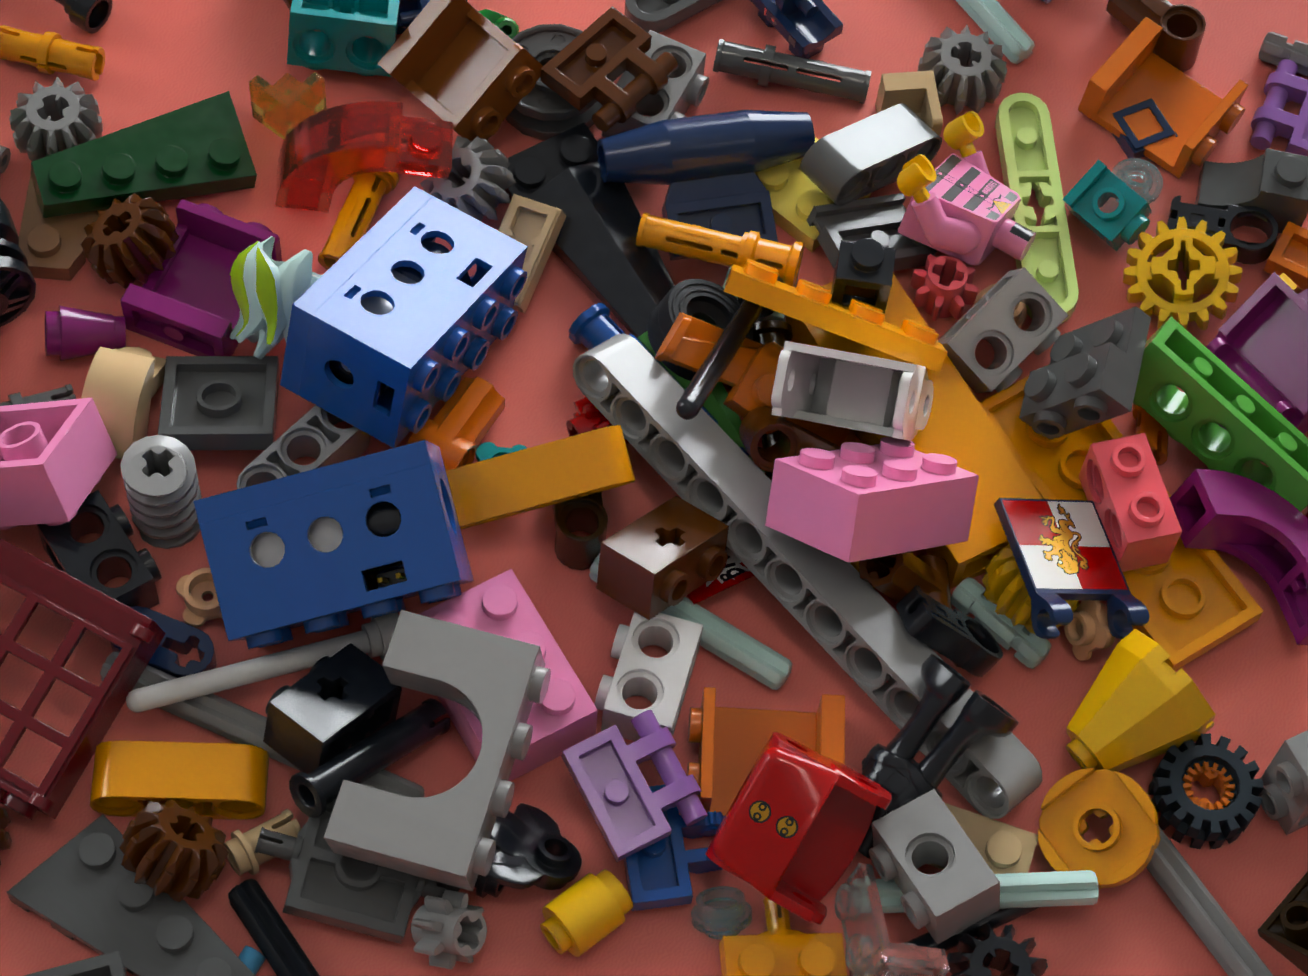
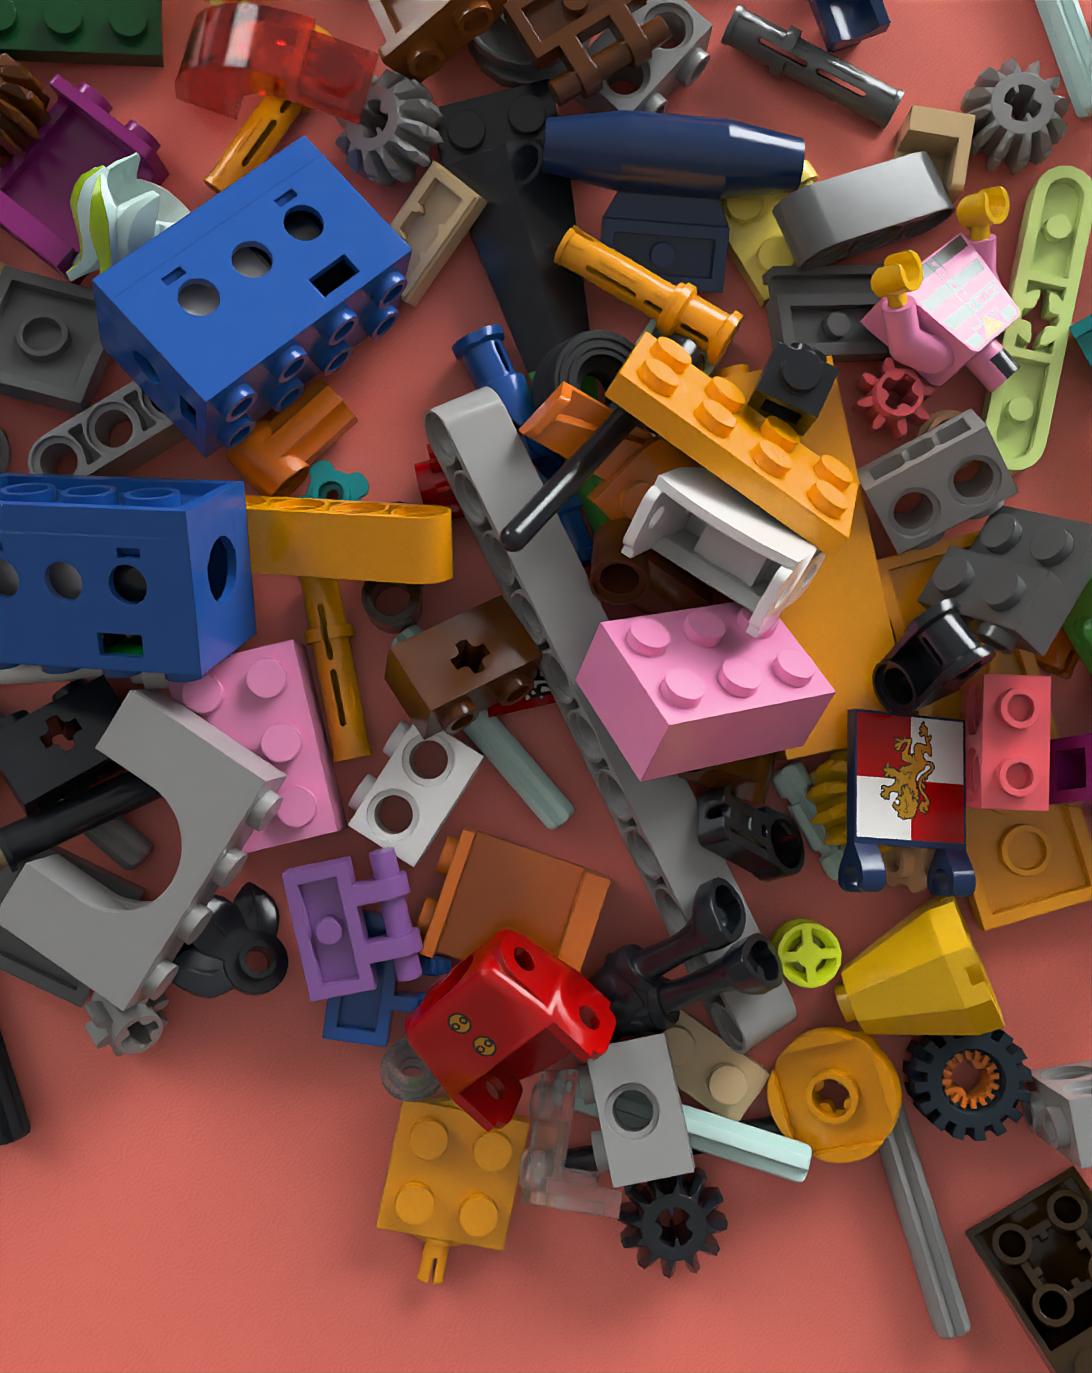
camera: 25 degrees right, 25 degrees up
yellow brick [540,869,633,957] -> none
none -> light orange pin [298,576,373,762]
none -> neon yellow wheel [770,917,842,988]
none -> black piece [872,598,996,717]

